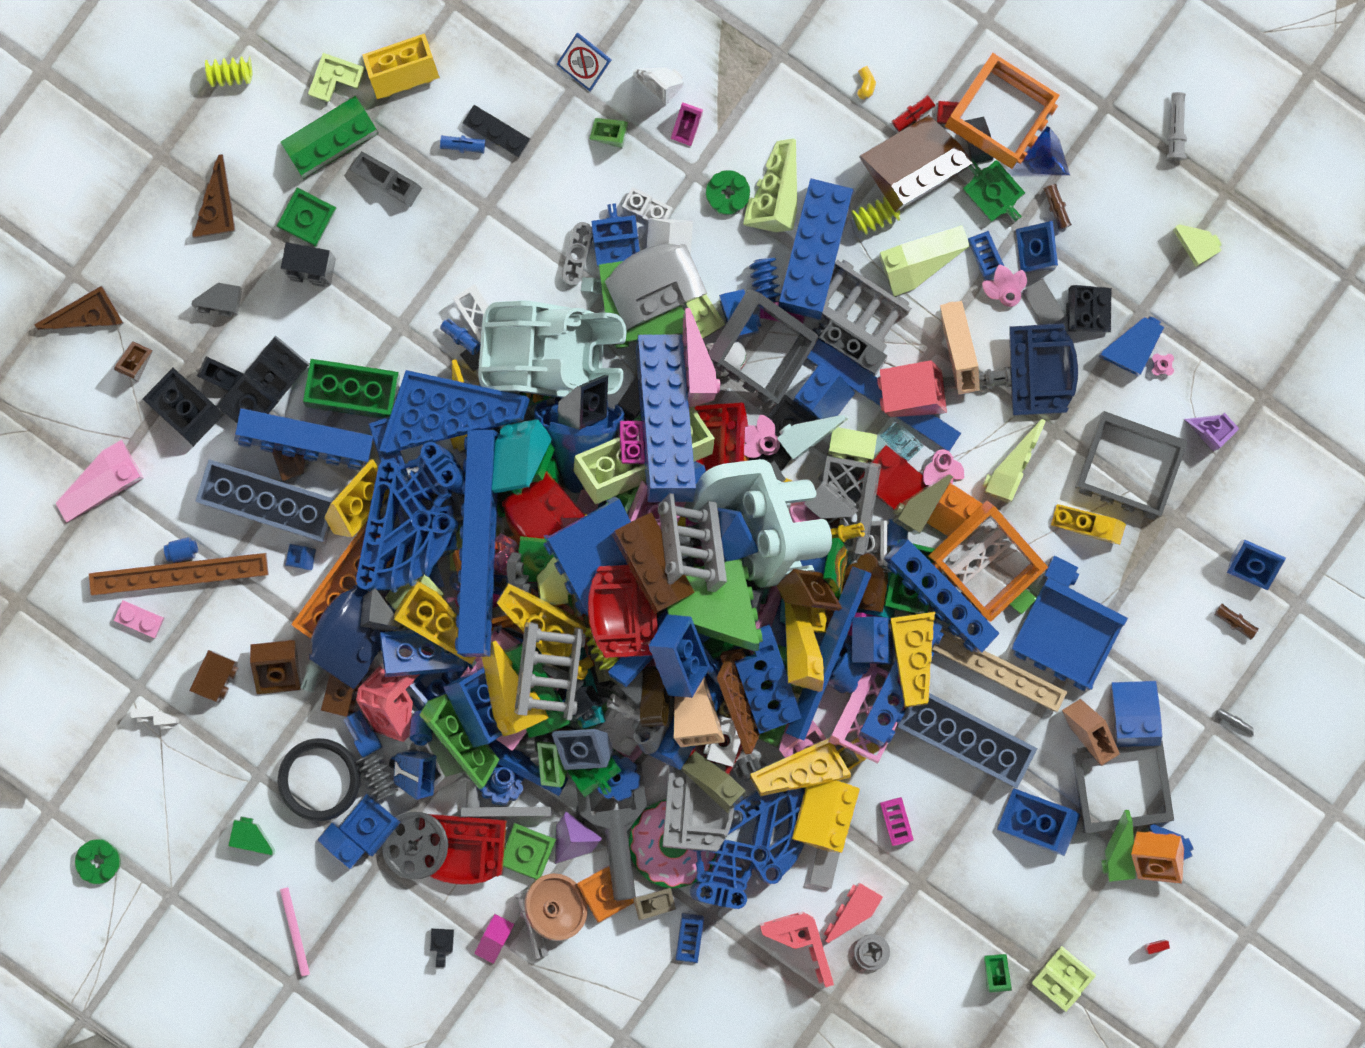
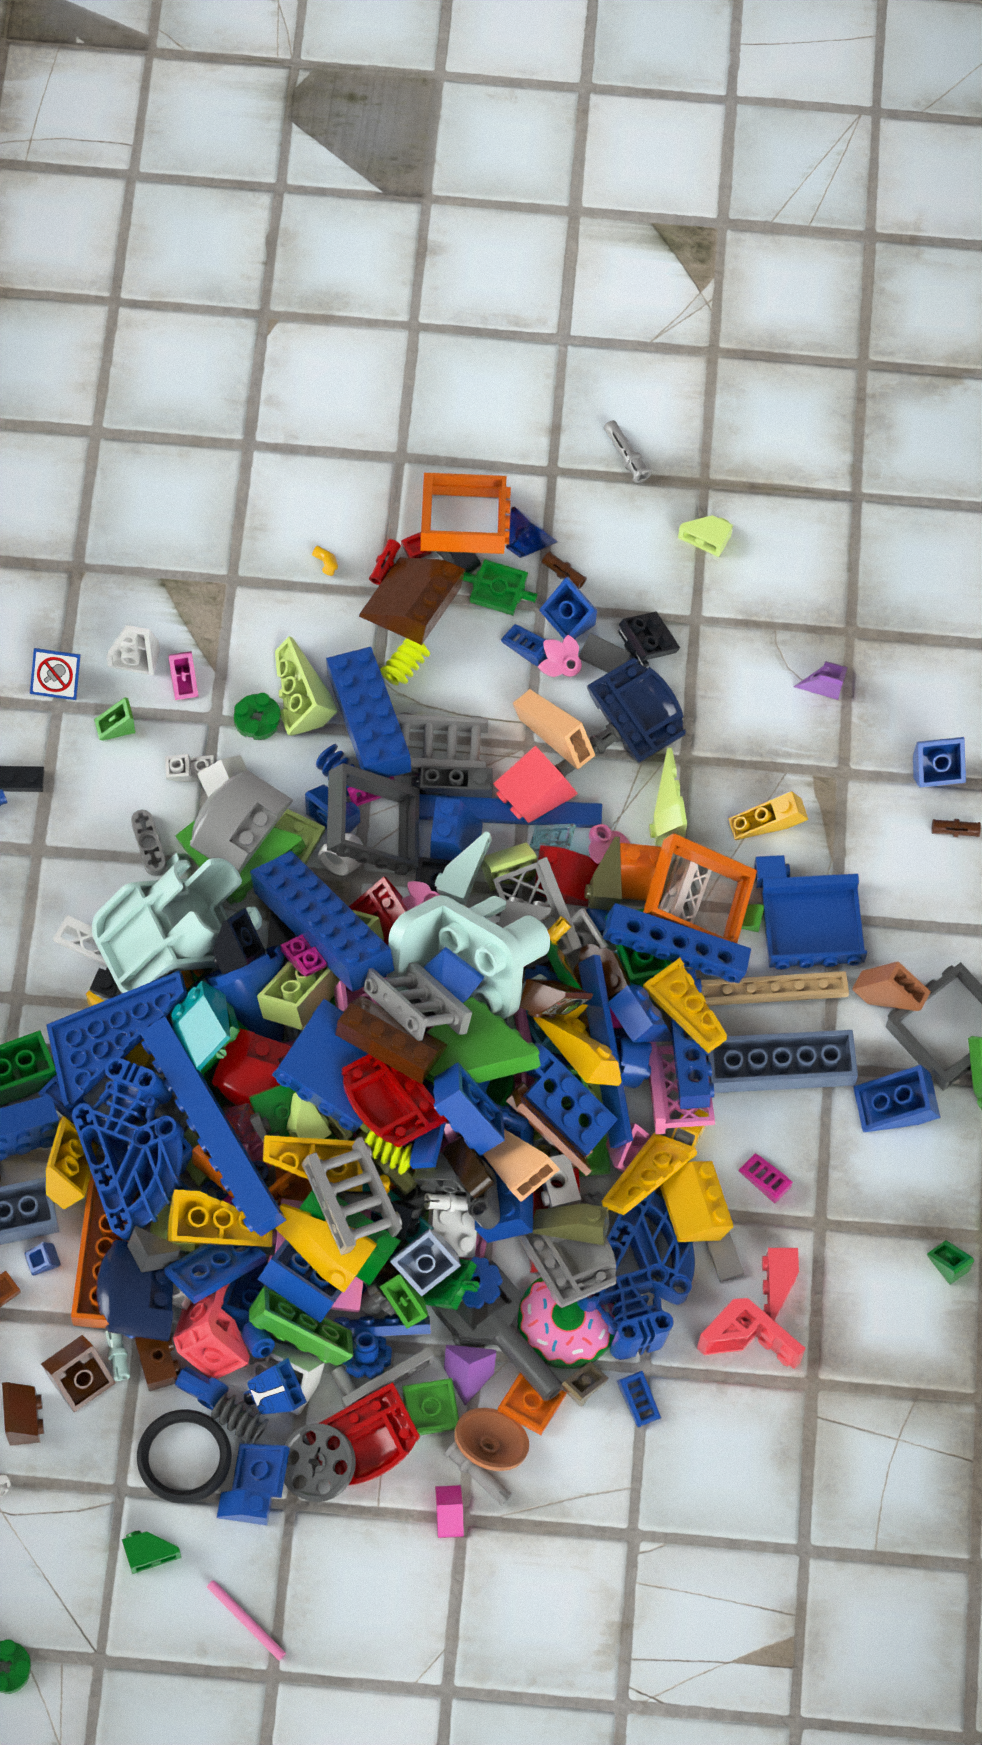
camera: 35 degrees left, 20 degrees down
black plate [430,928,454,968] -> none
blue pin [440,318,481,355] -> none
blue plate [591,203,640,267] -> none
bright pink wedge [683,308,720,408] -> none
light grey gear [854,934,890,970] -> none
yellowish green wedge [879,226,970,297] -> none
dark grey window [1075,411,1188,520] -> none
blue slope [1099,316,1164,376] -> none
slope [1111,681,1162,747] -> none
bright pink plate [1152,353,1174,376] -> none

